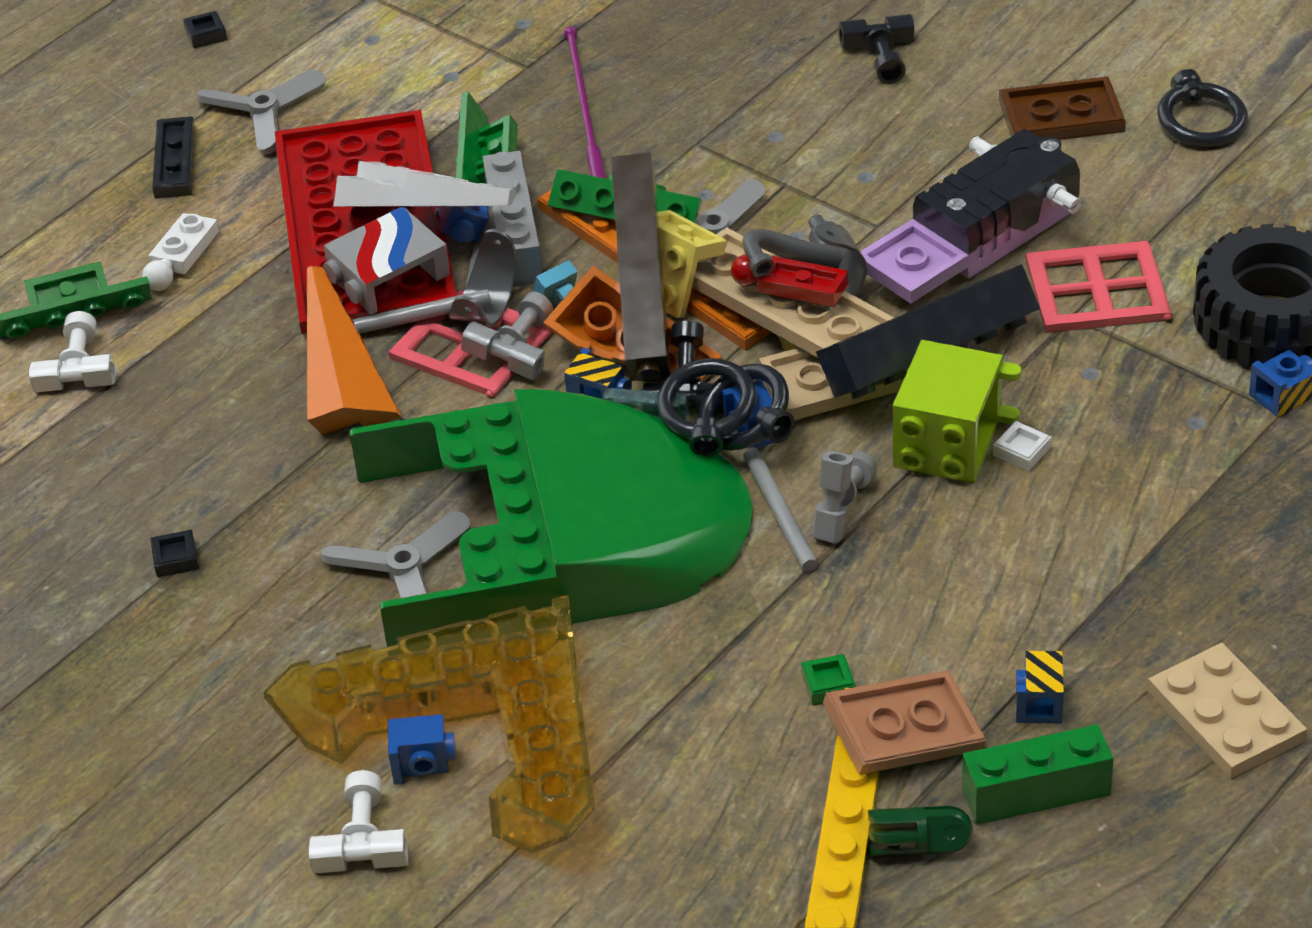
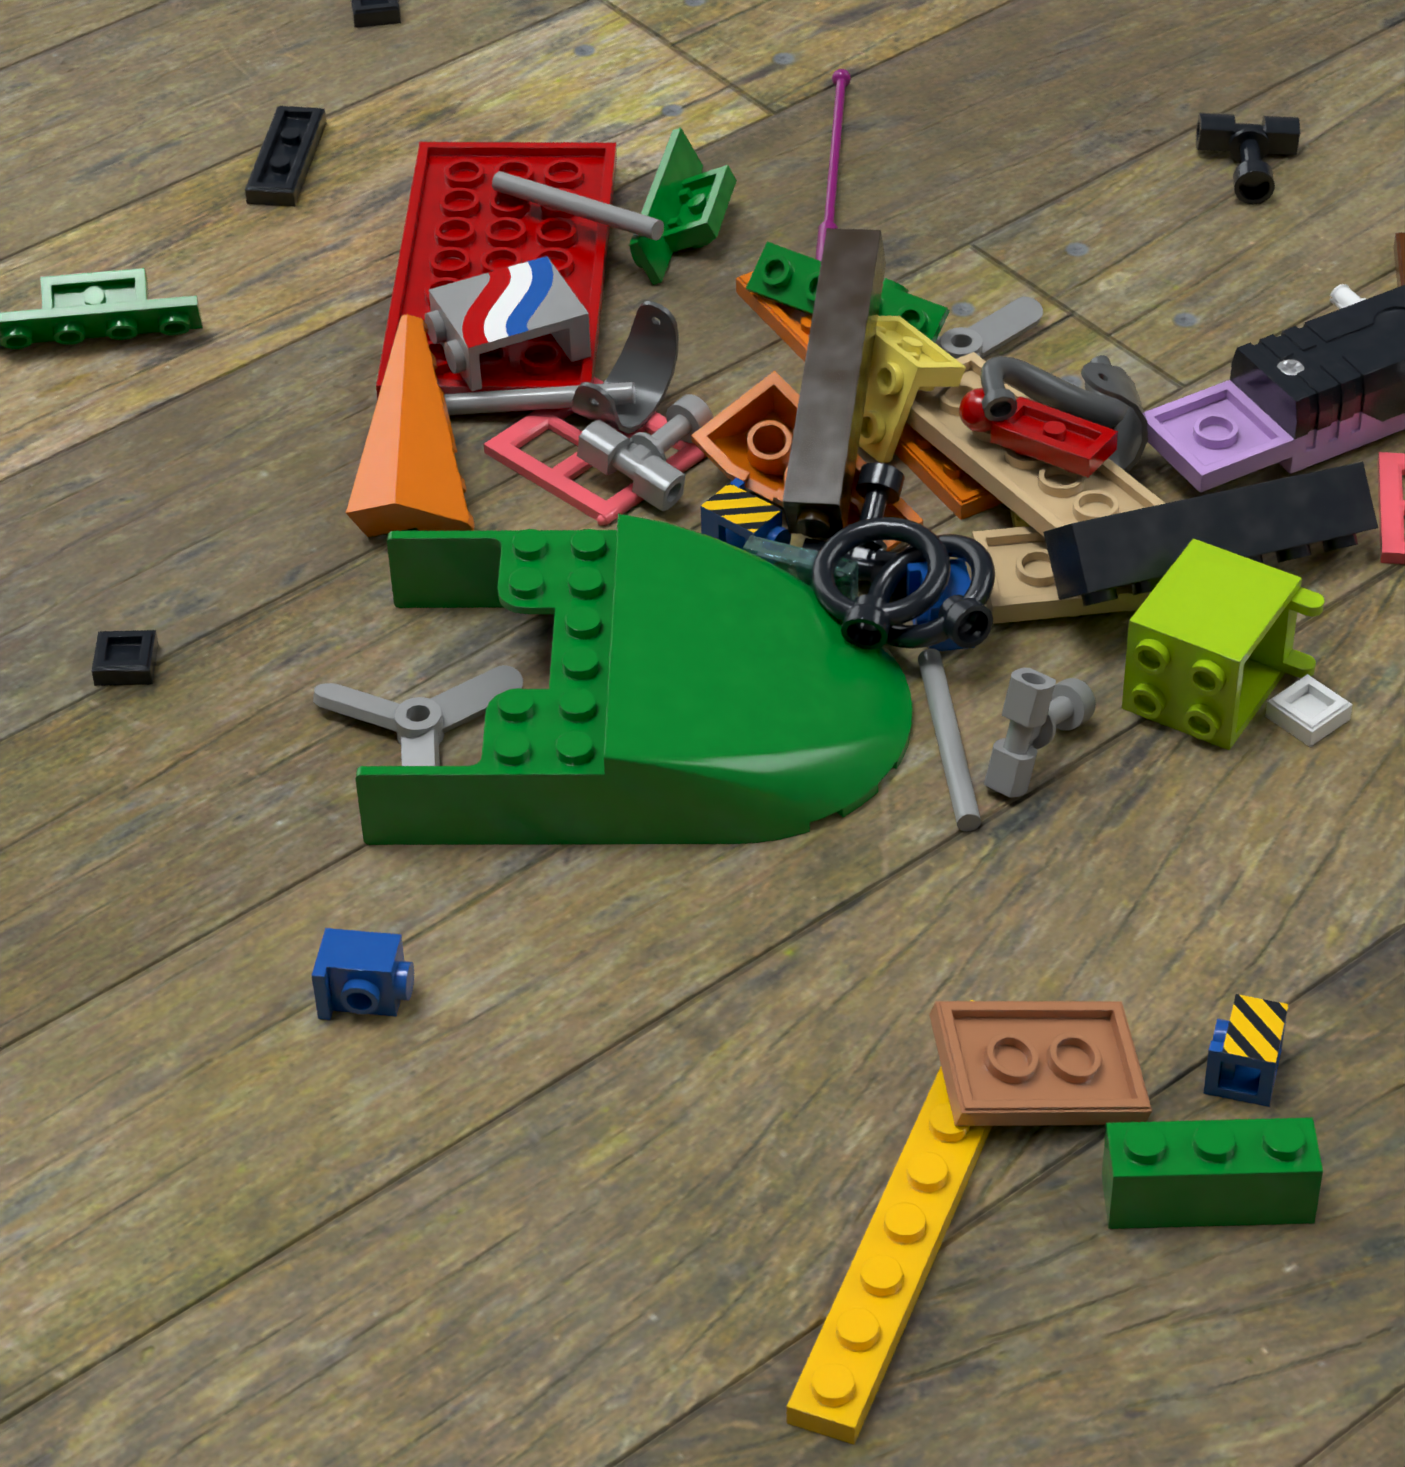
camera: 10 degrees right, 0 degrees up
white bar [29,311,116,393] -> none
white plate [142,213,219,291] -> none
light grey piece [197,70,325,155] -> none
clear yellow wedge [263,595,595,853] -> none
white bar [309,770,408,873] -> none
white wedge [334,161,516,207] -> none
blue brick [435,206,488,242] -> none
light grey wedge [465,151,542,288] -> none
medium azure tile [533,260,578,308] -> none
green tile [801,654,856,705] -> none
dark green arm [868,805,973,857] -> none
none -> light grey bar [492,171,664,240]

